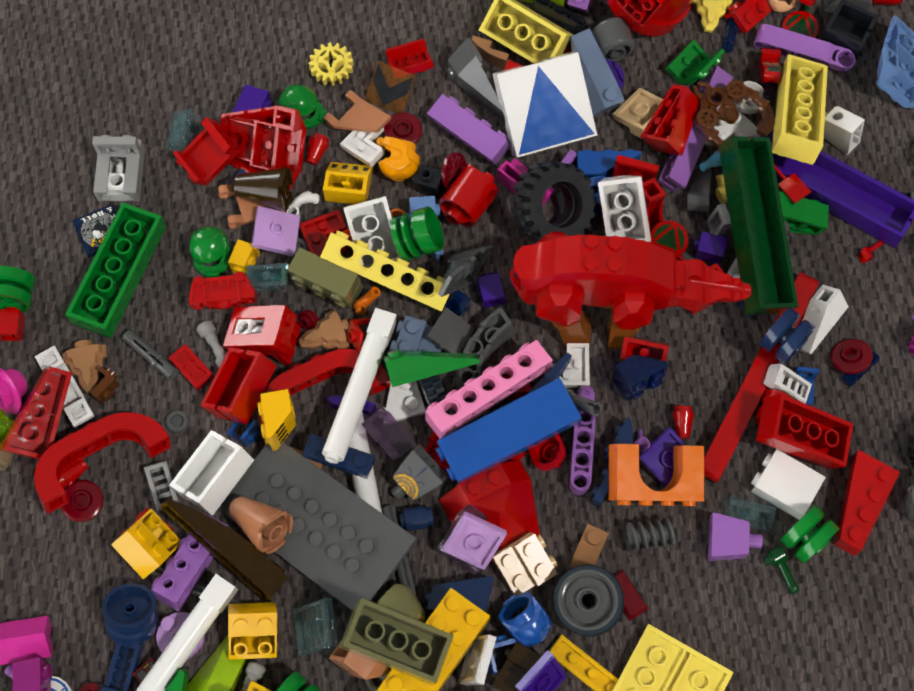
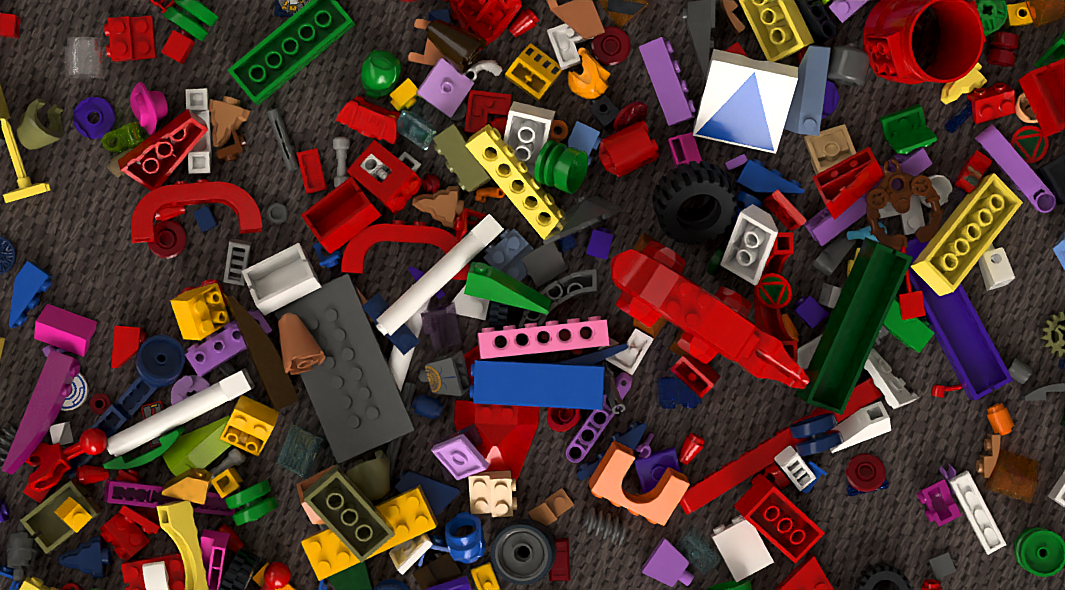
camera: 30 degrees right, 20 degrees up
yellow slope [258,389,296,451] -> none
none -> red slope [111,325,147,368]
none -> dark blue slope [193,206,219,232]
none -> white wing [864,348,919,409]

